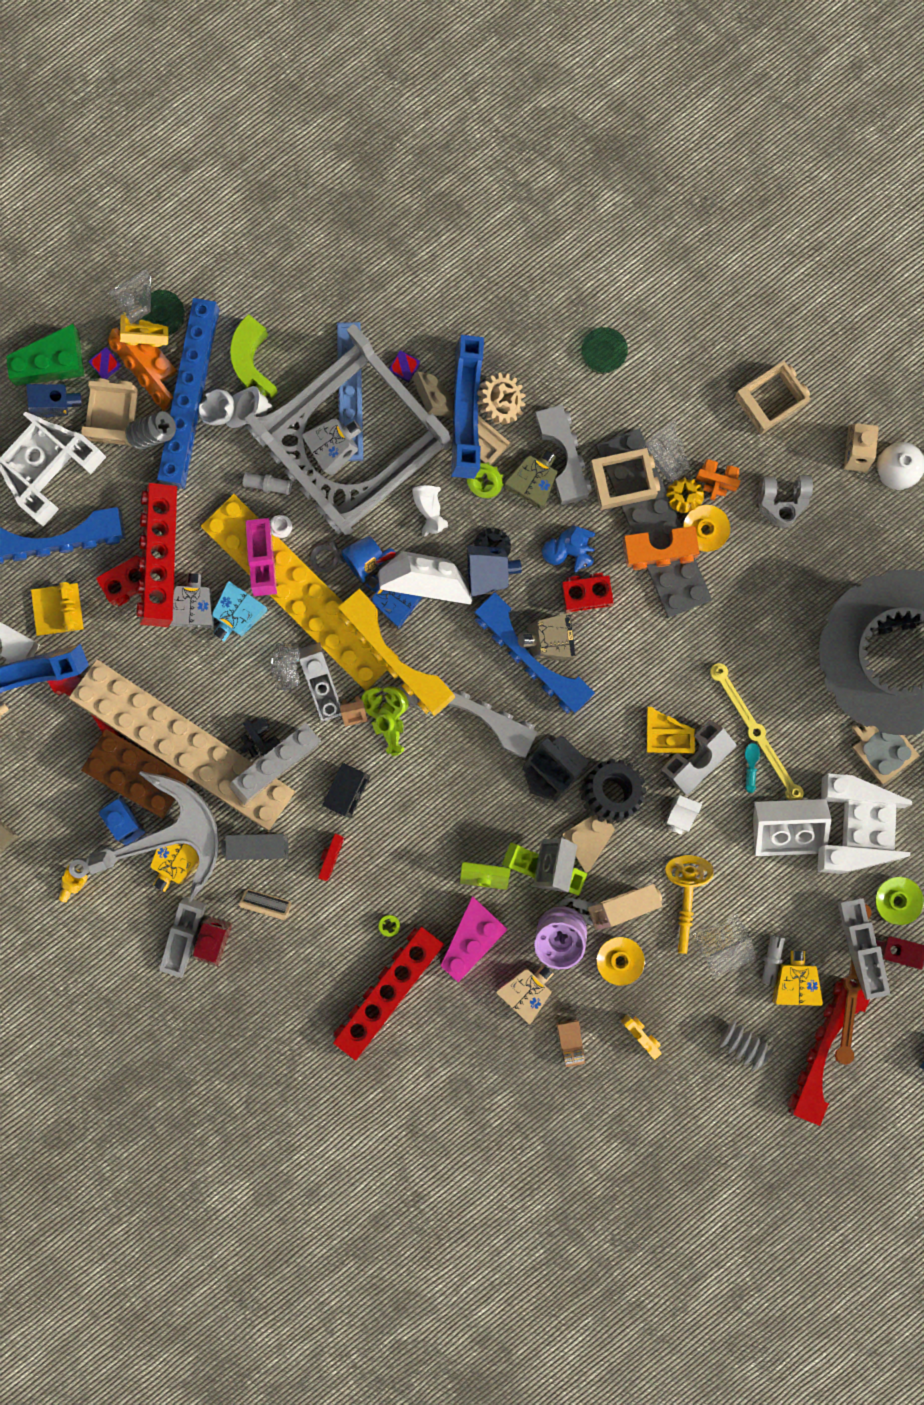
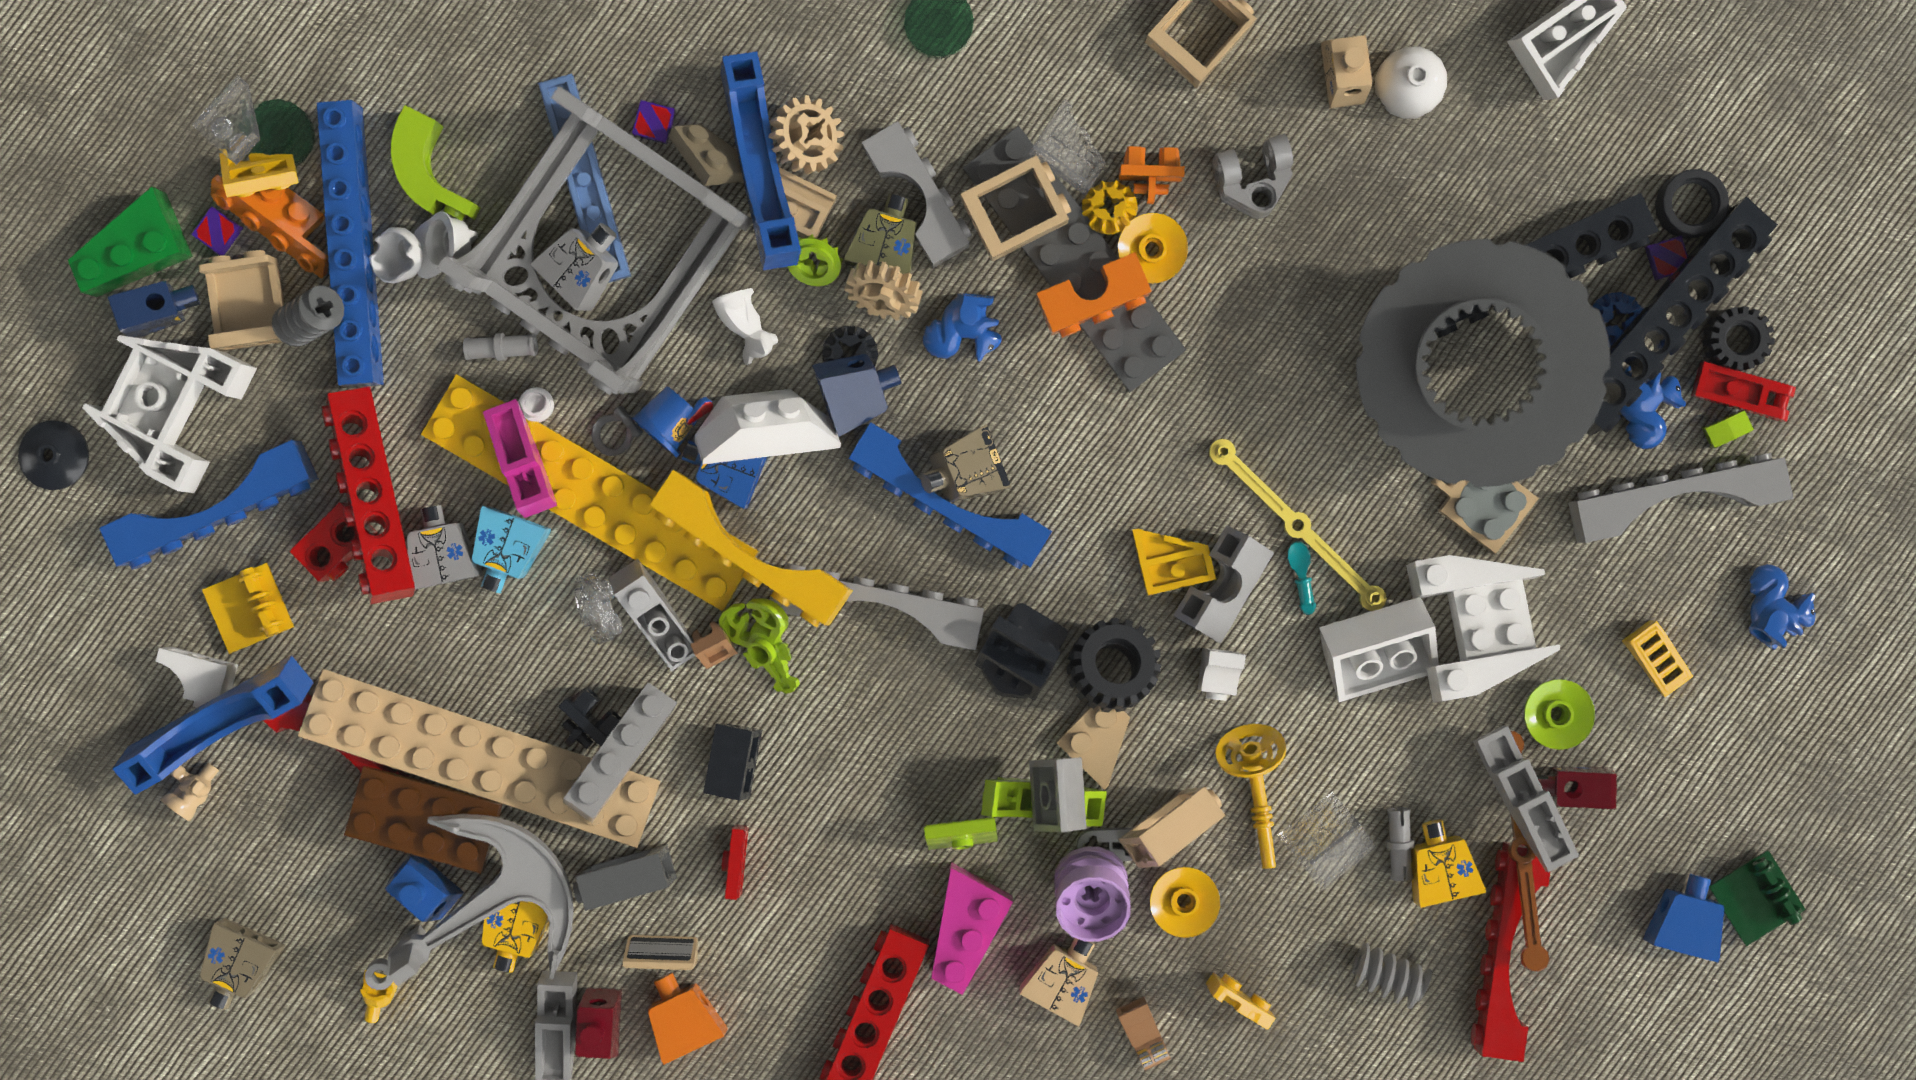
camera: 15 degrees left, 5 degrees up
lime bush [379,915,400,937] -> none
red brick [561,573,614,613] -> none
none -> orange torso [648,972,728,1065]
none -> tan gear [844,261,923,320]

